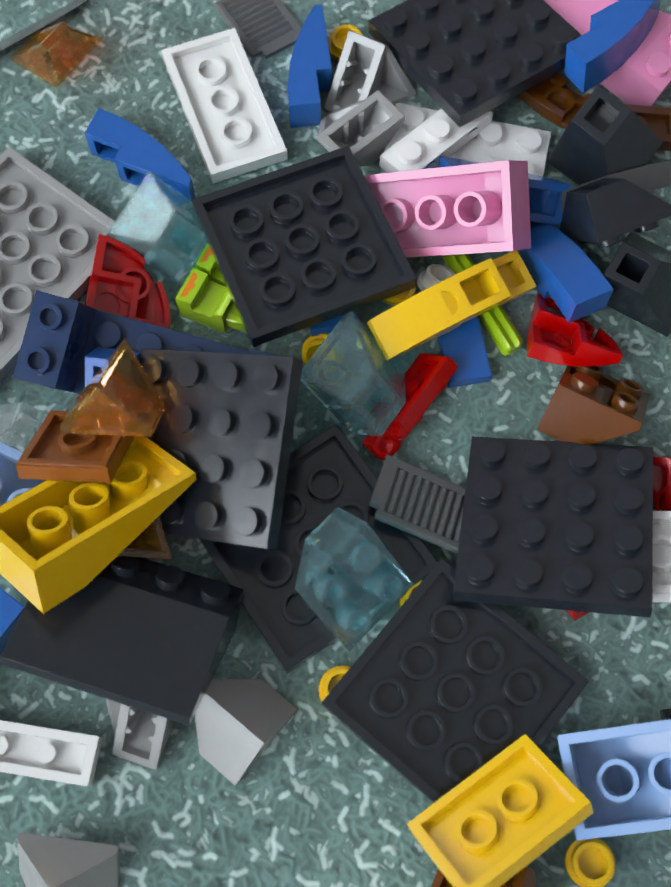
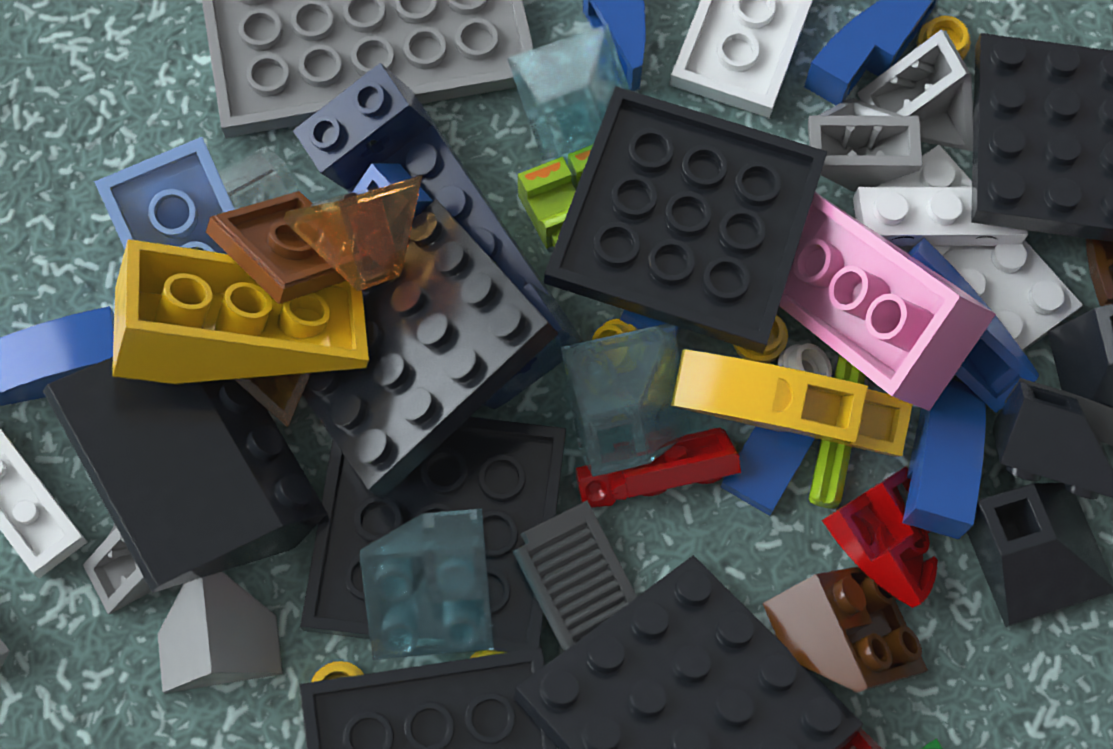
camera: 40 degrees right, 0 degrees up
red brick [85,234,171,329] -> none

